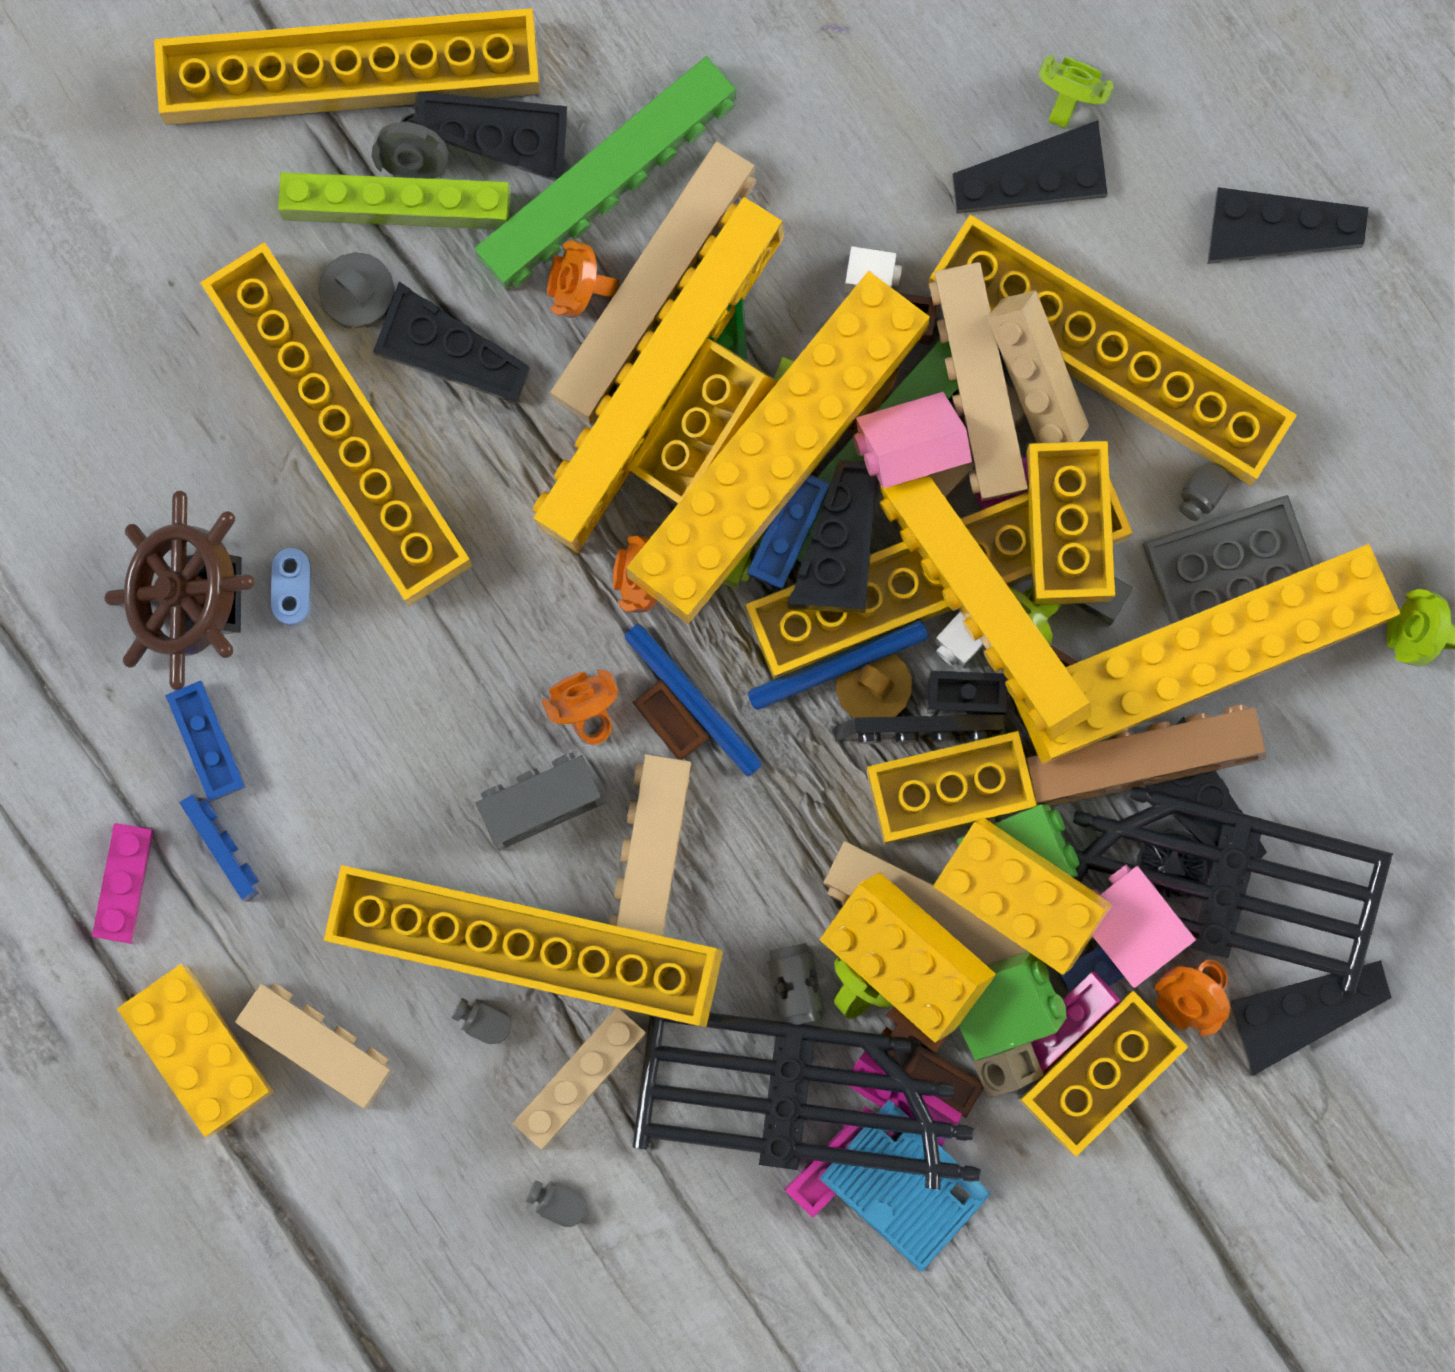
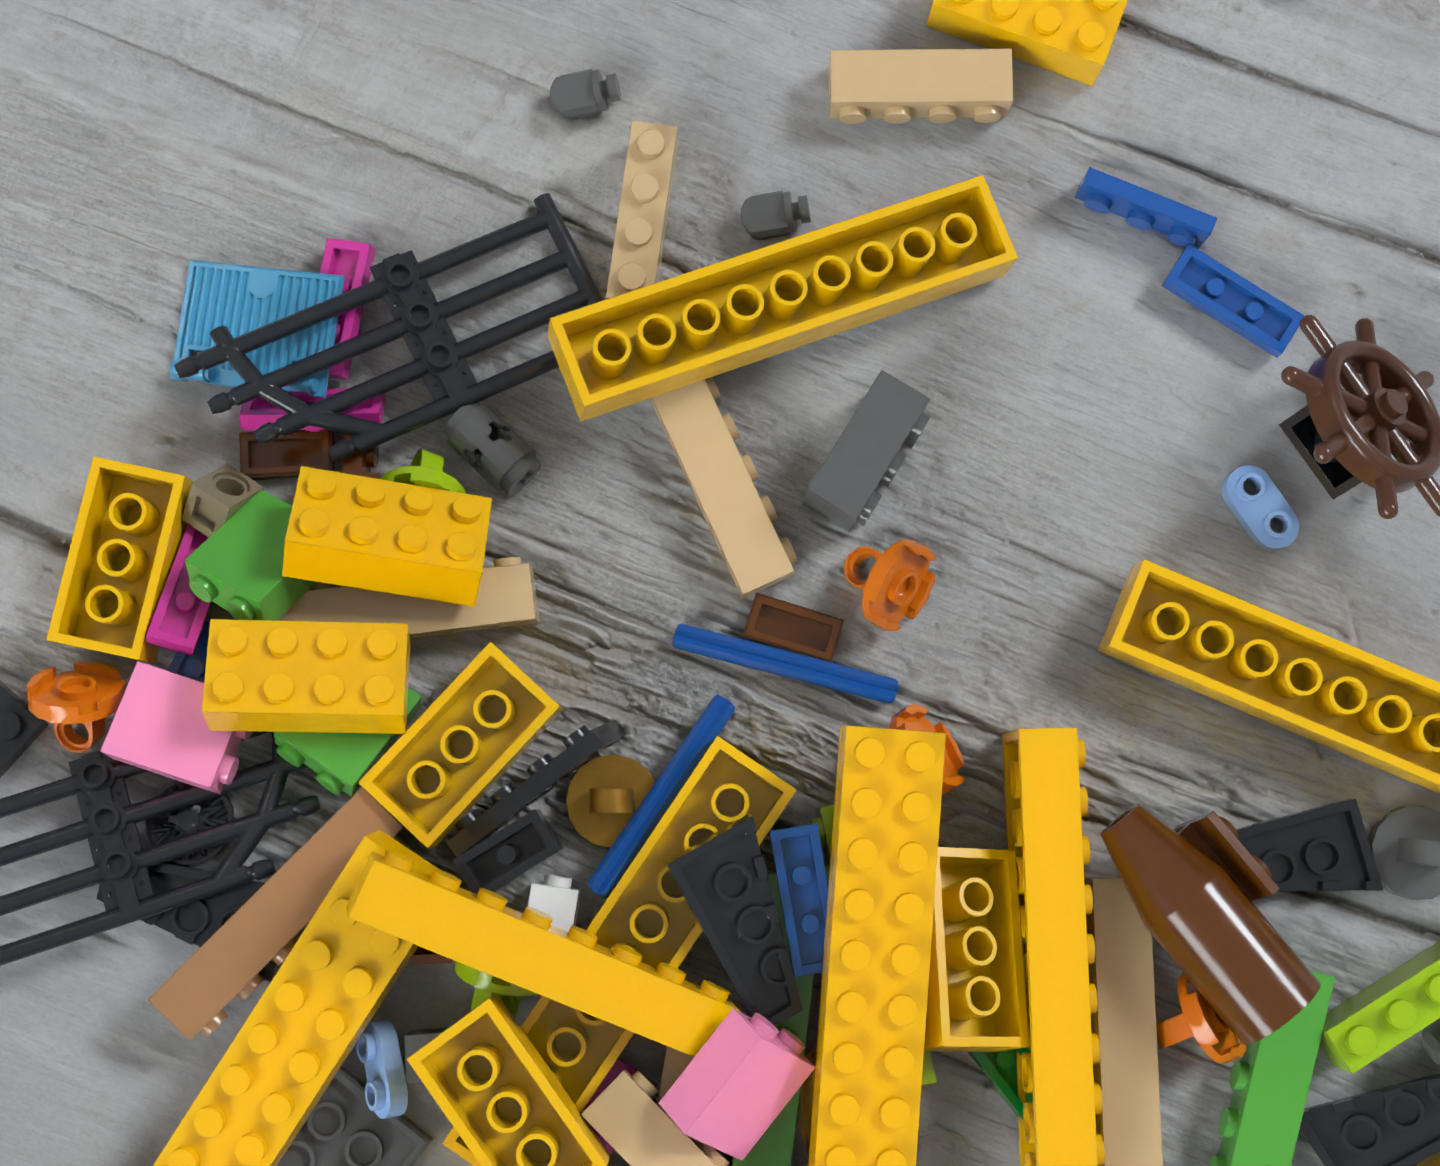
camera: 140 degrees right, 0 degrees up
dark pink plate [92,823,154,944] -> none
none -> light blue plate [356,1019,408,1119]
none -> reddish brown piece [1100,804,1320,1045]

